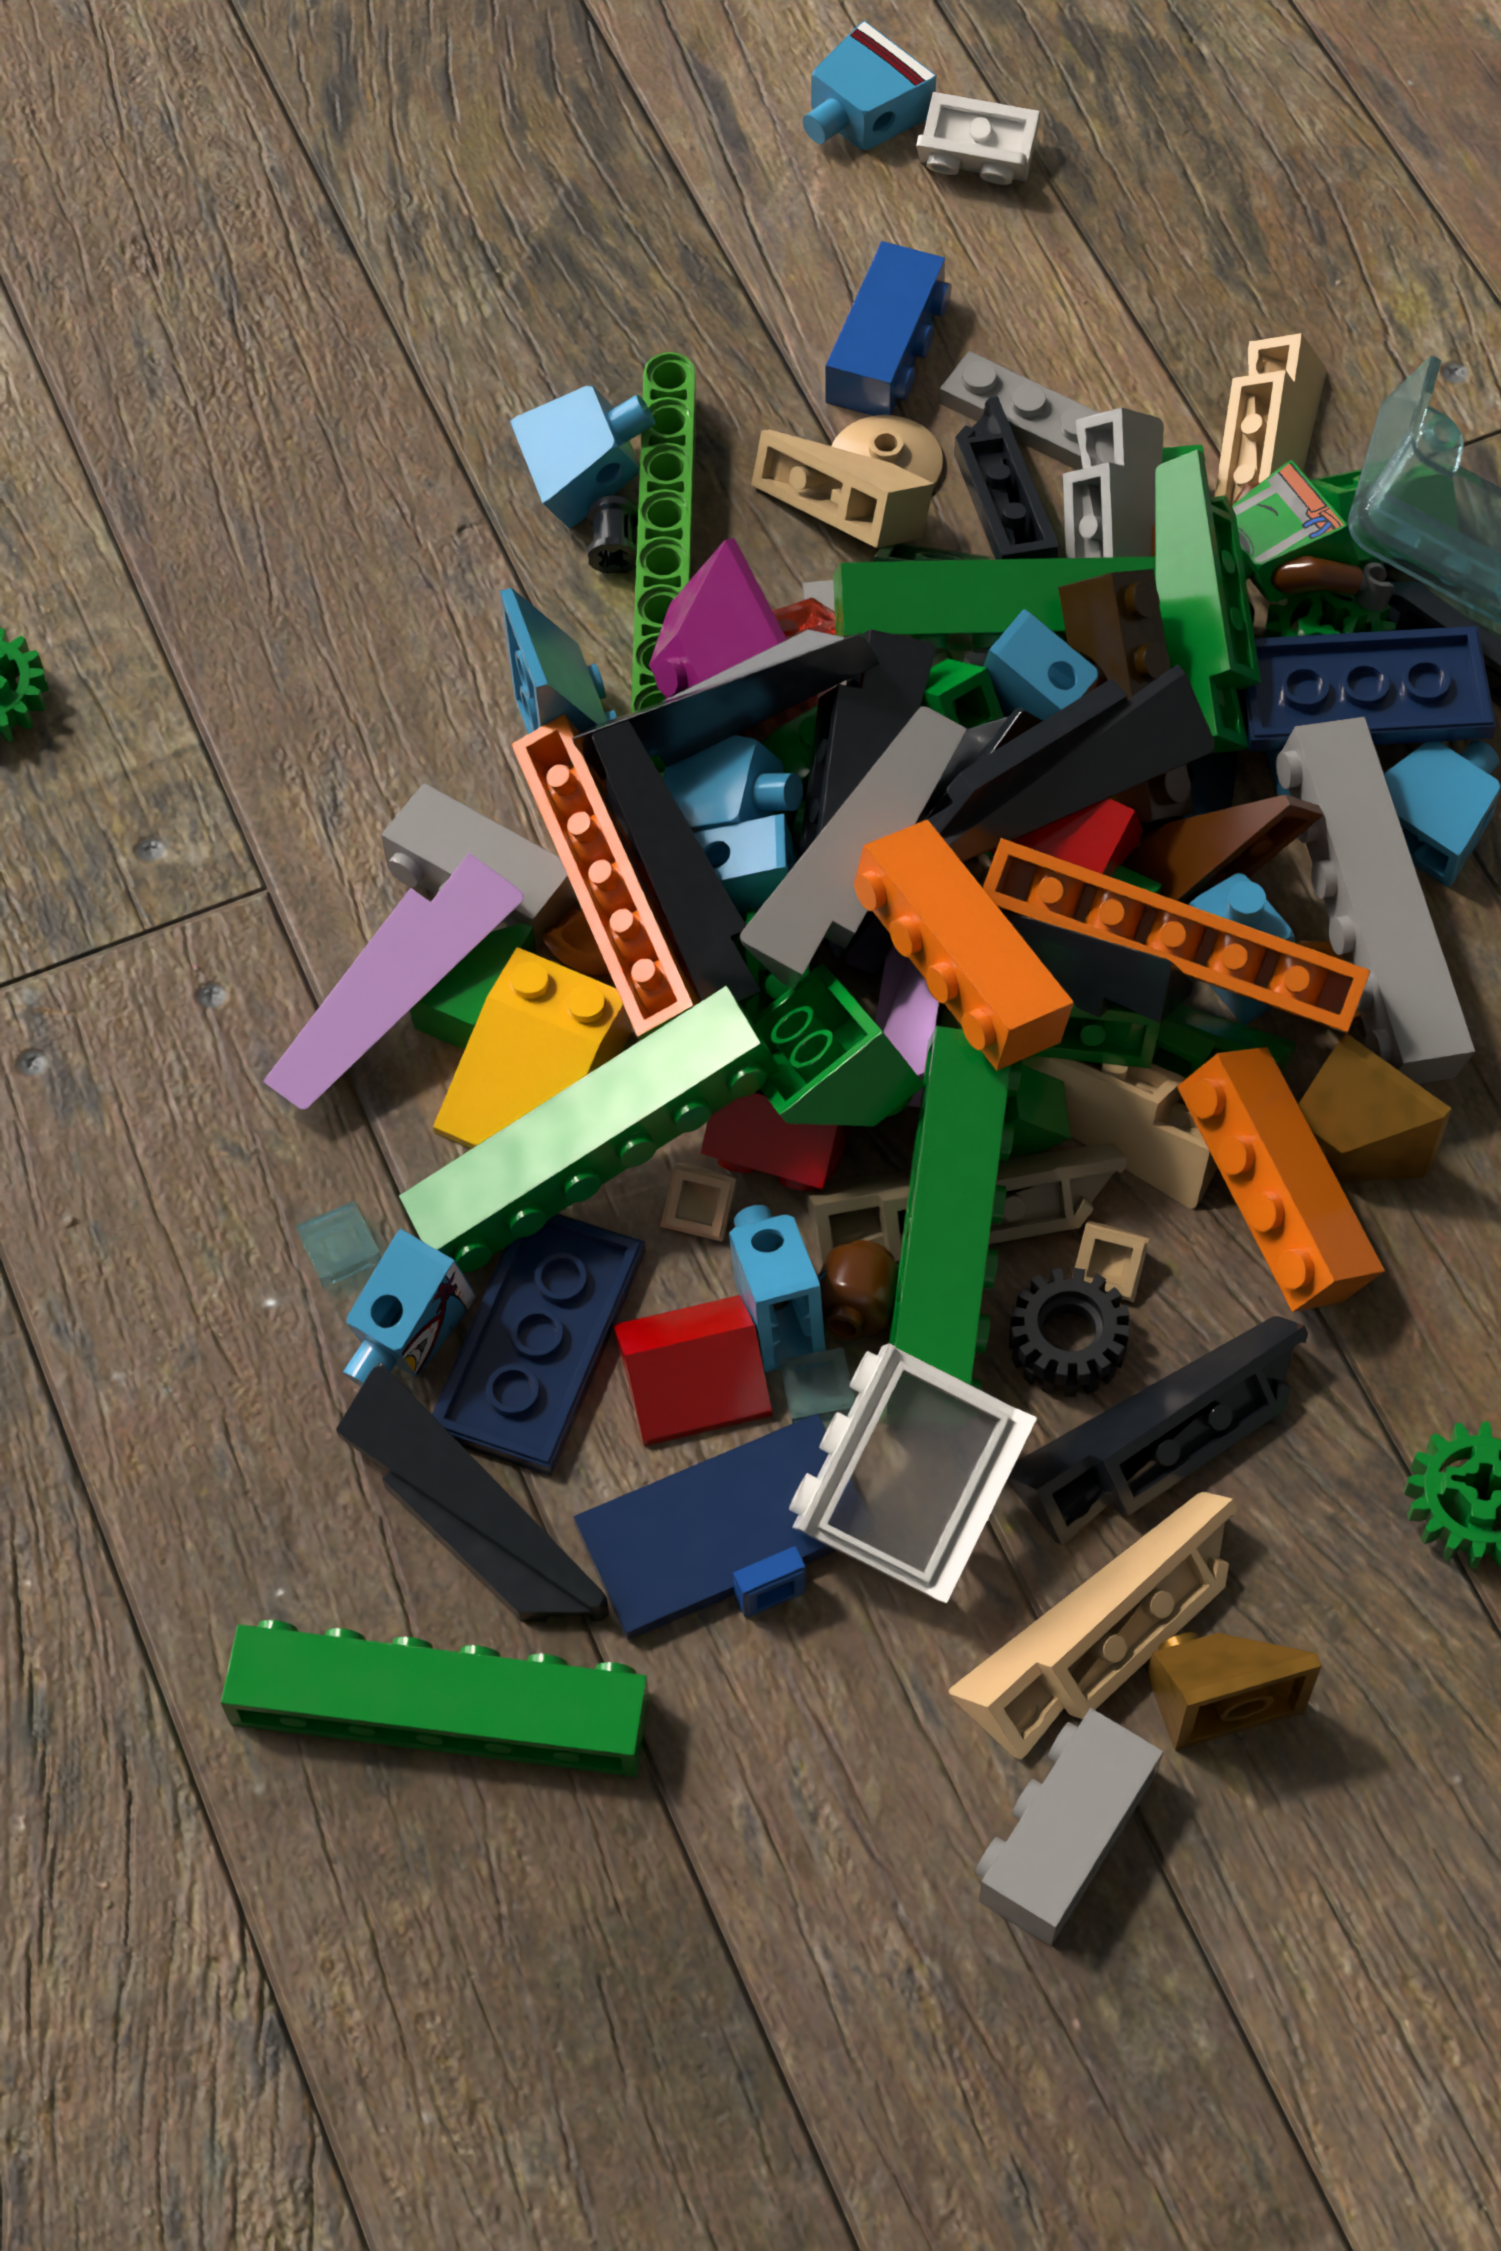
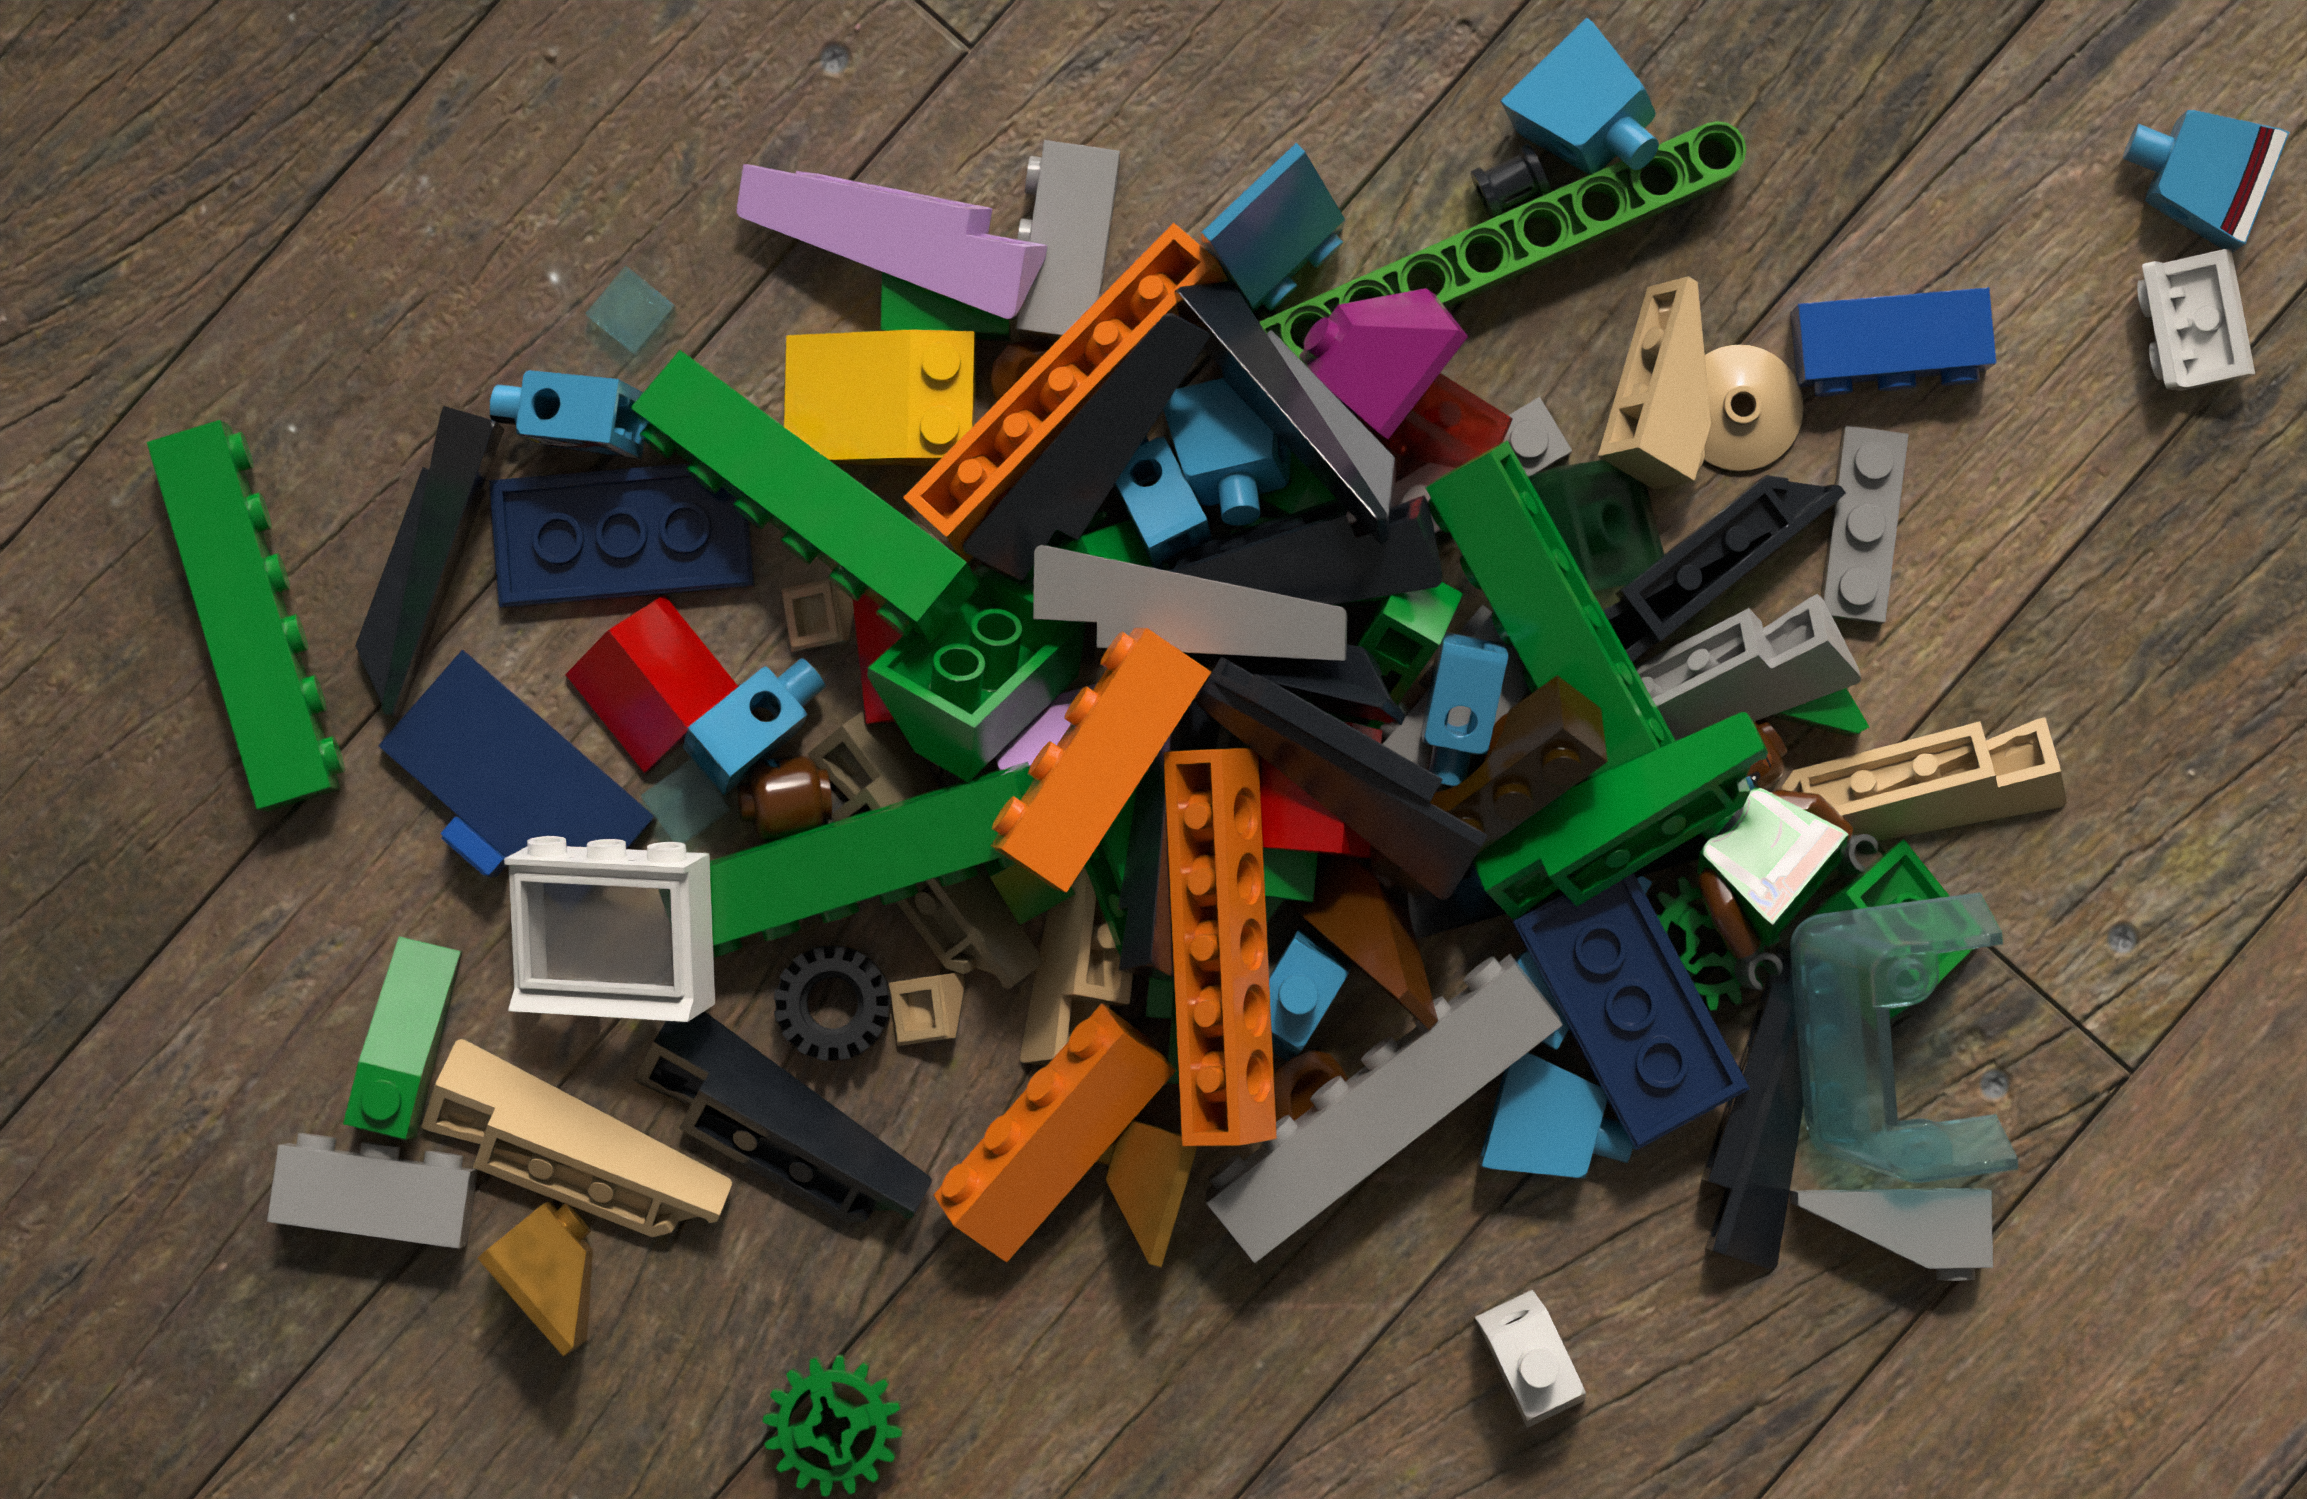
camera: 60 degrees right, 25 degrees up
none -> slope [343,936,462,1139]

